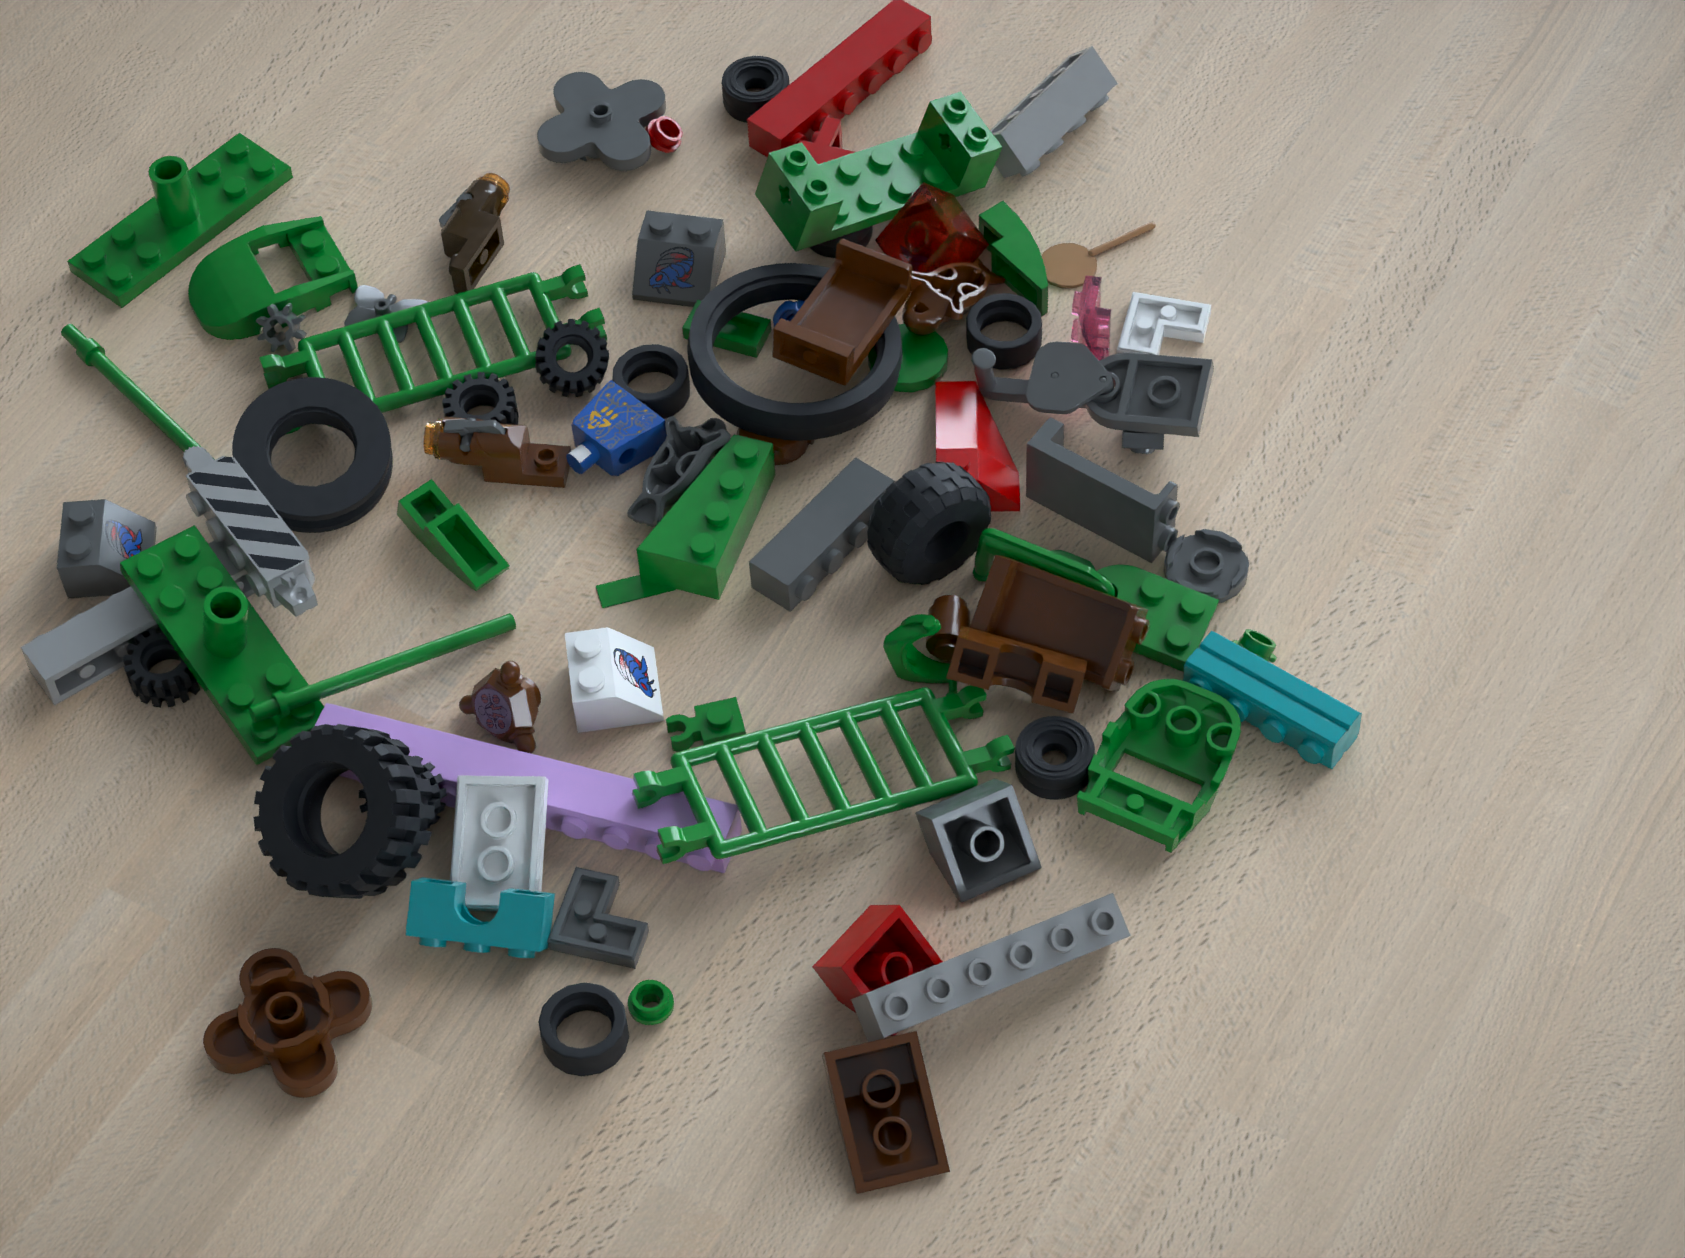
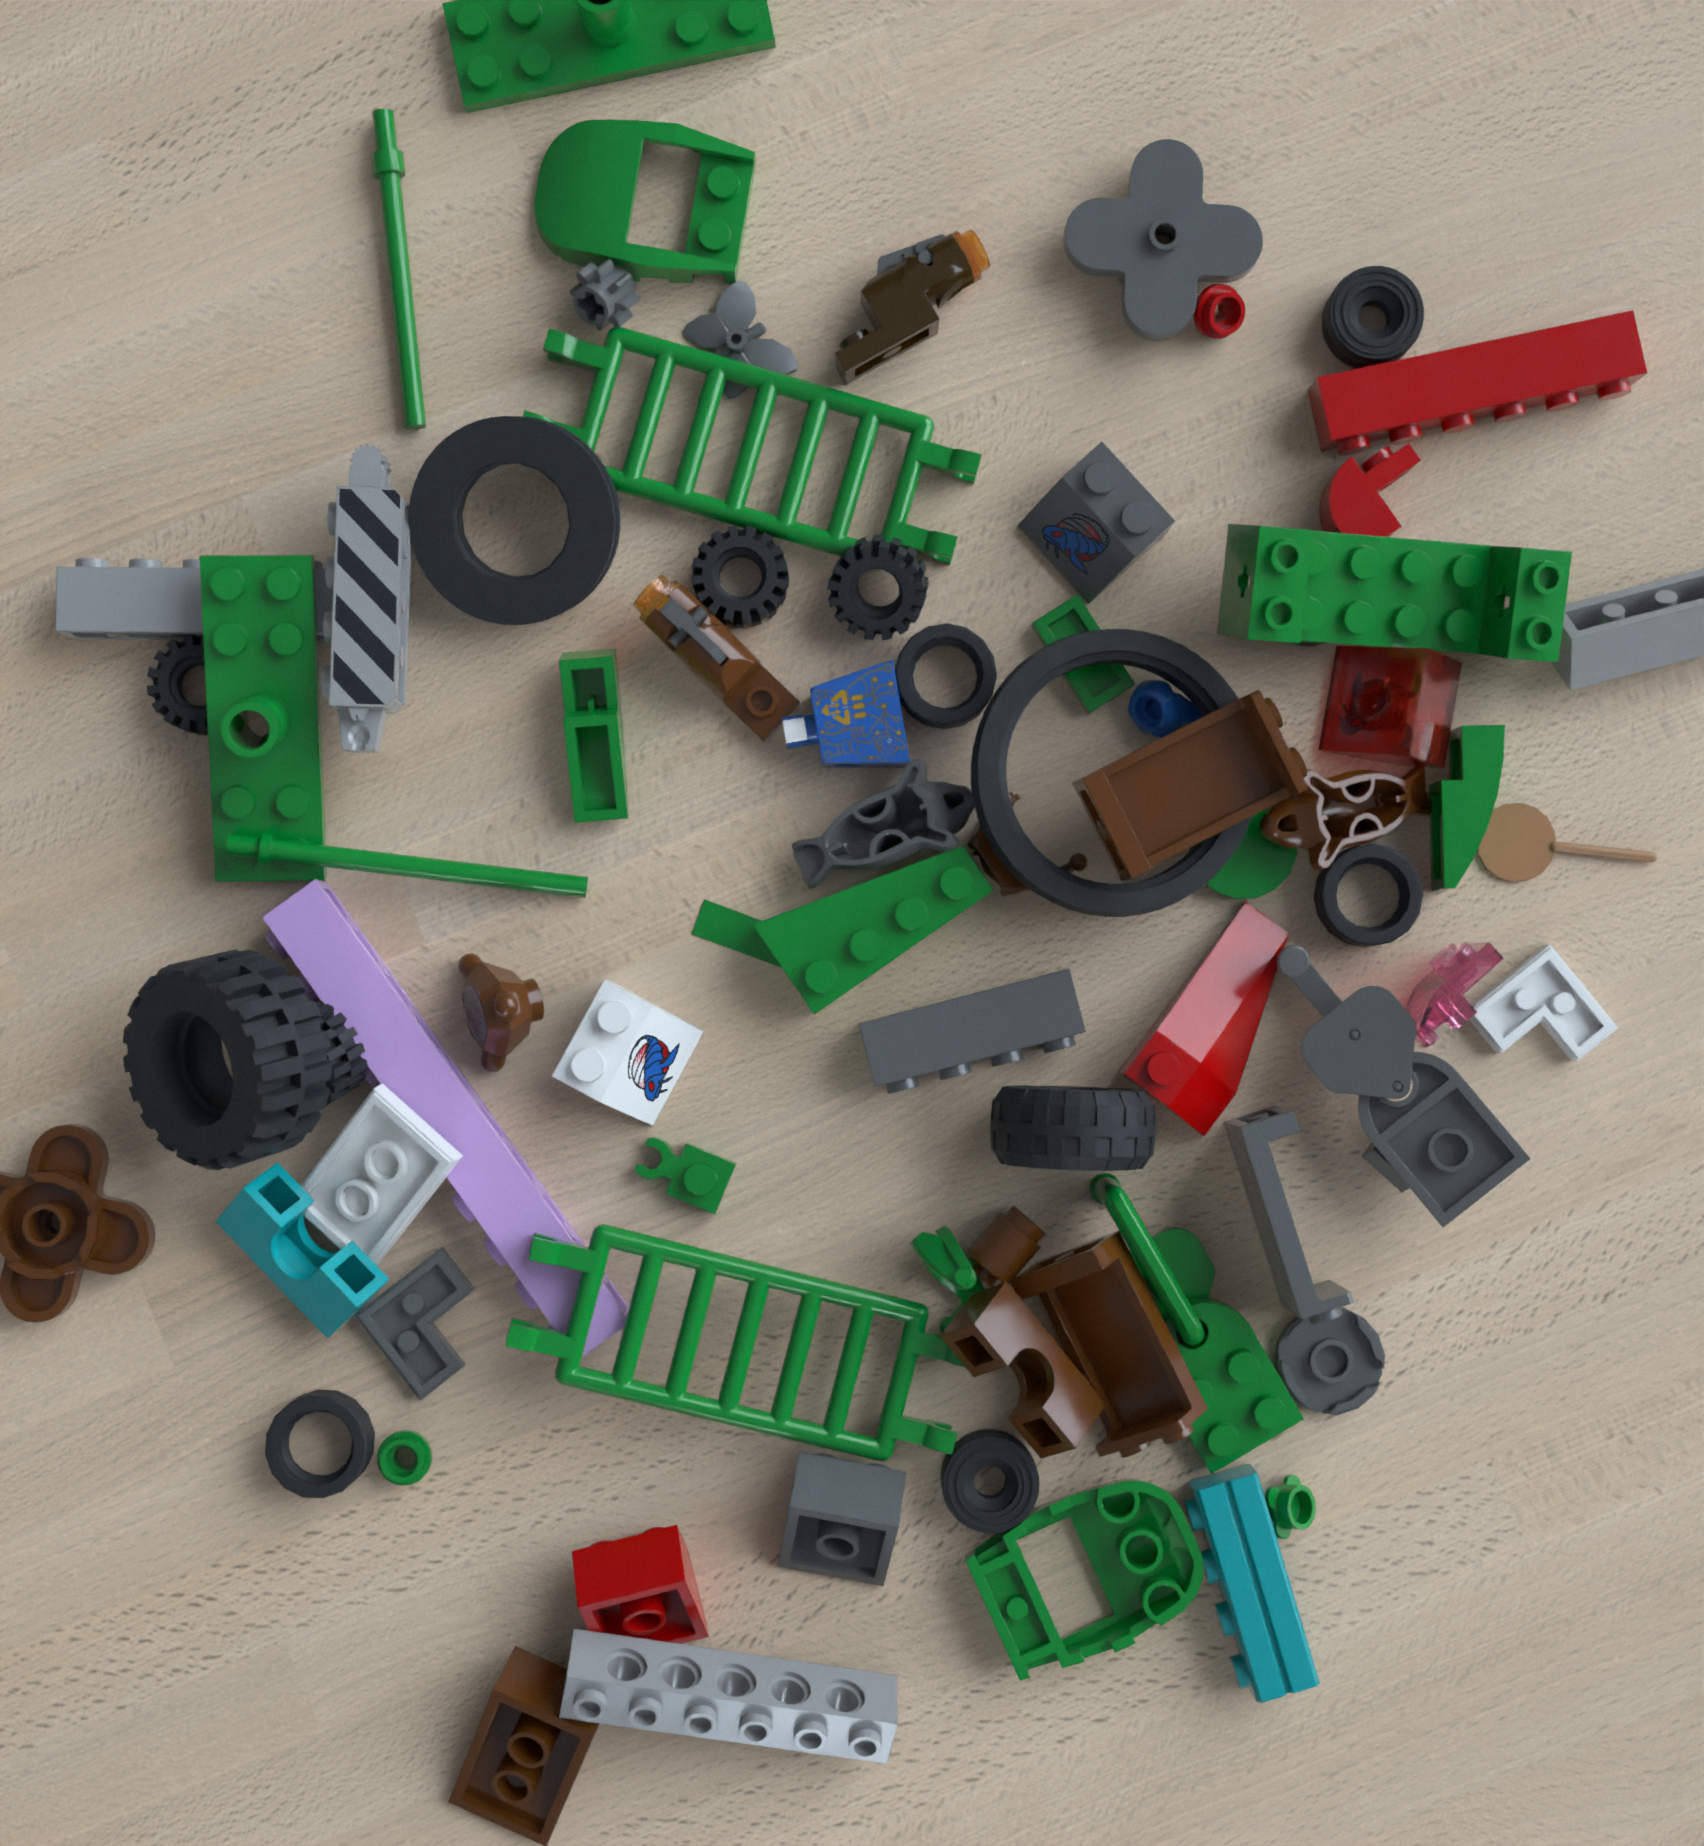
camera: 35 degrees right, 35 degrees up
dark grey slope [57,499,157,599] -> none

